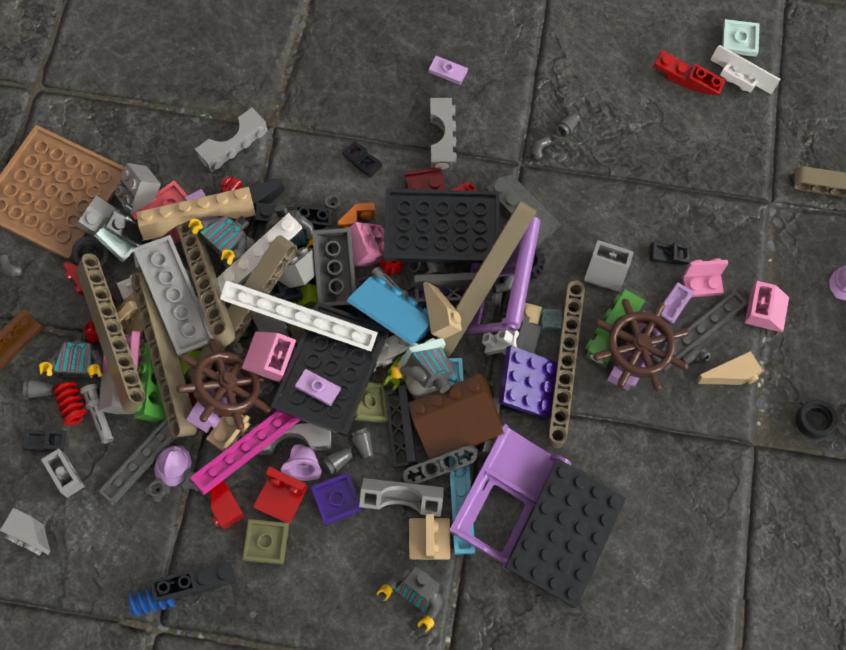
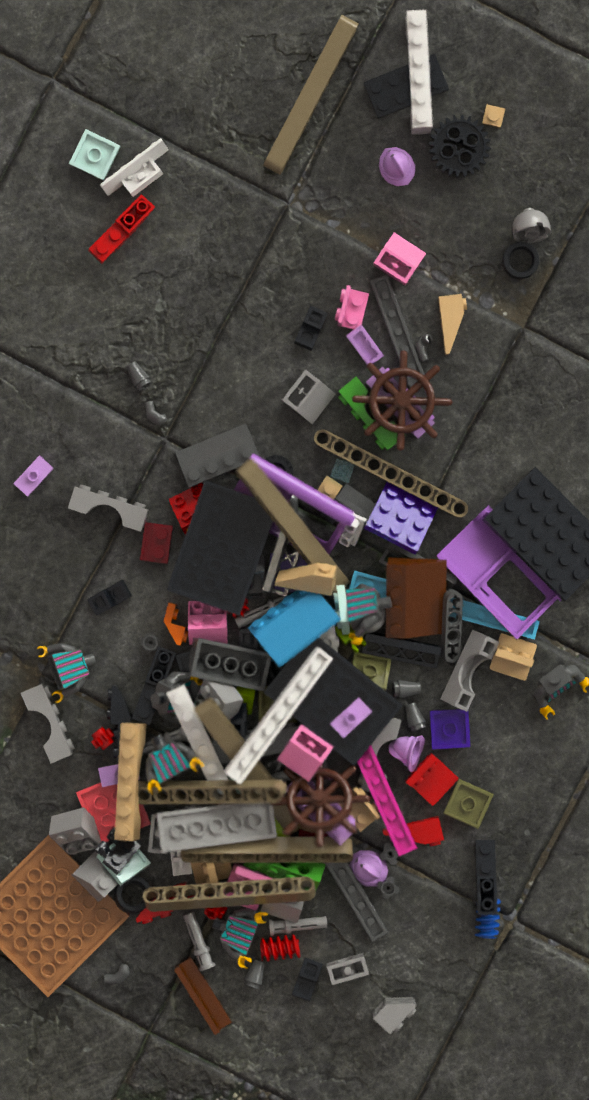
camera: 65 degrees left, 20 degrees up
none -> dark grey torso [37,643,96,703]
none -> light grey pin [183,912,216,971]

